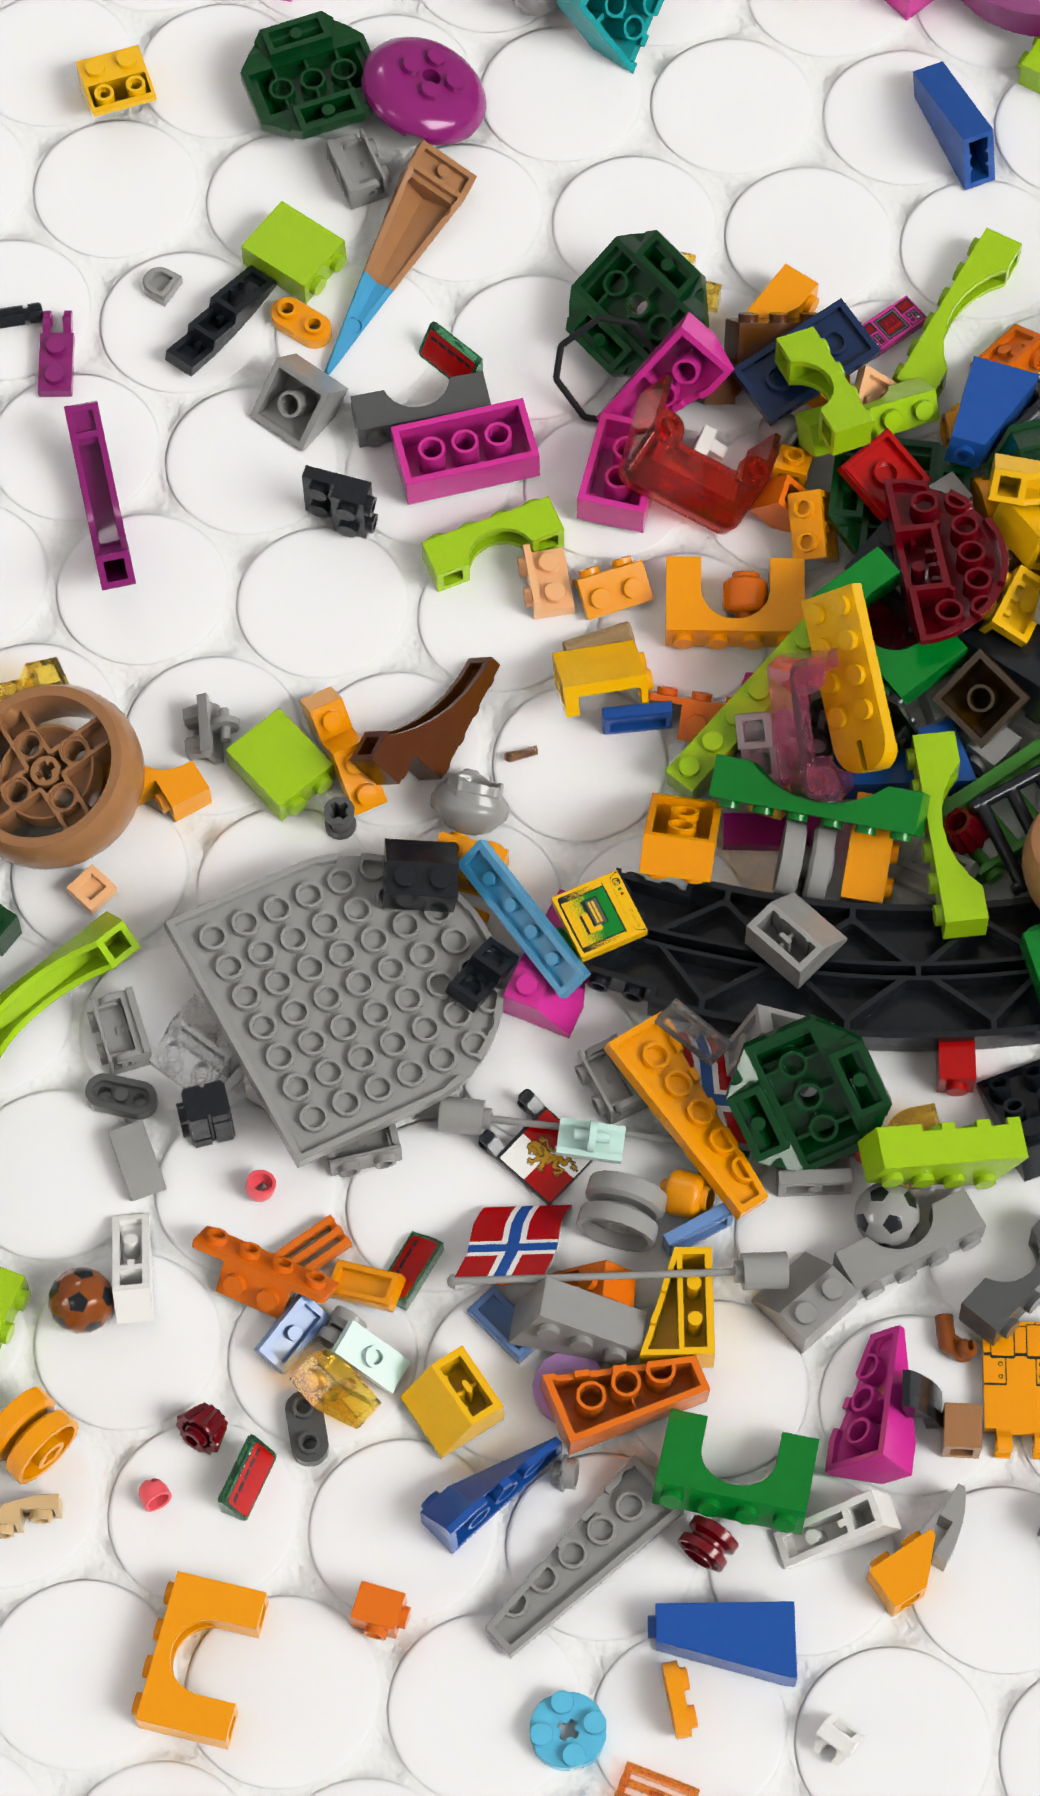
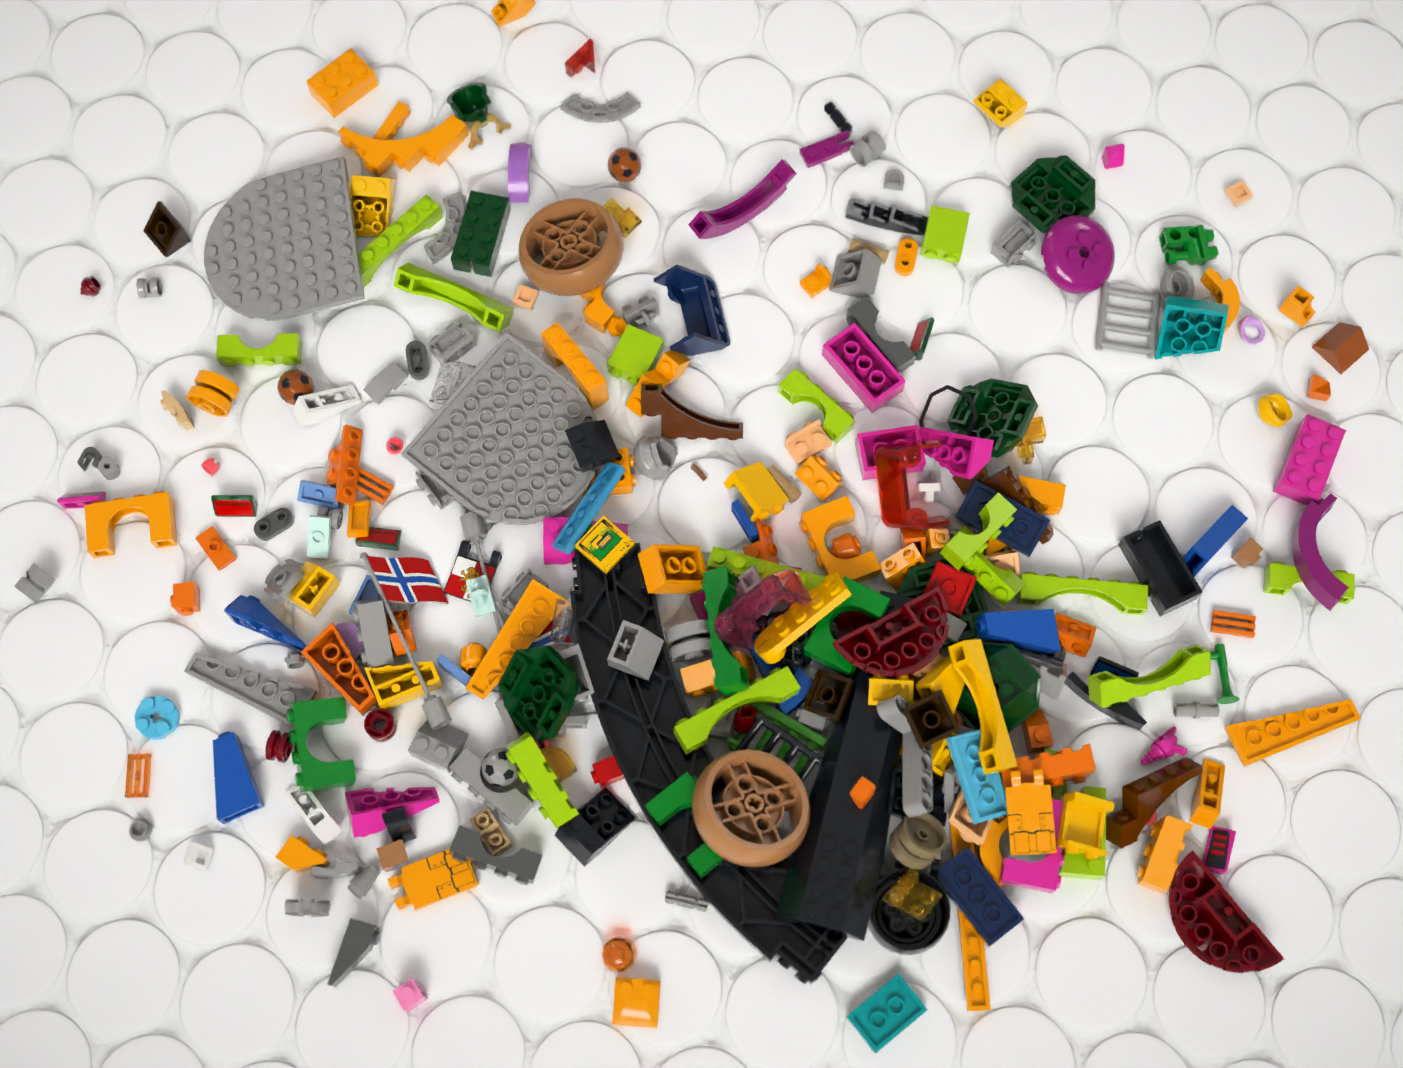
camera: 65 degrees right, 5 degrees up
black brick [176,1080,236,1148] -> none
dark red piece [176,1402,228,1455] -> none
clear yellow slope [289,1349,382,1429] -> none
black plate [302,465,378,539] -> none
medium nougat plate [324,140,477,375] -> none
dark grey bush [324,797,356,840] -> none
black slope [445,936,519,1013] -> none
light grey wheel [576,1170,668,1252] -> none
light orange plate [661,1660,698,1740] -> none
tile [862,295,927,359] -> none
dark orange arm [934,1313,977,1363] -> none
none -> dark pink slope [57,491,106,509]
none -> leg [77,447,121,480]
none -> orange plate [195,526,237,571]
none -> light grey plate [264,559,304,599]
none -> light grey plate [284,898,331,917]
none -> light grey cone [347,865,380,899]
none -> dark red wheel [364,709,397,742]
none -> tan slope [469,807,513,857]
none -> light orange arch [541,322,609,411]
none -> light orange plate [608,317,627,337]
none -> dark blue windscreen [653,265,730,356]
none -> light orange bracket [799,263,831,298]
none -> tan piece [848,238,890,264]
none -> light grey wheel [849,130,886,167]
none -> light grey bar [1095,284,1161,359]
none -> black piece [1118,520,1203,617]
none -> medium nougat plate [1232,538,1263,569]

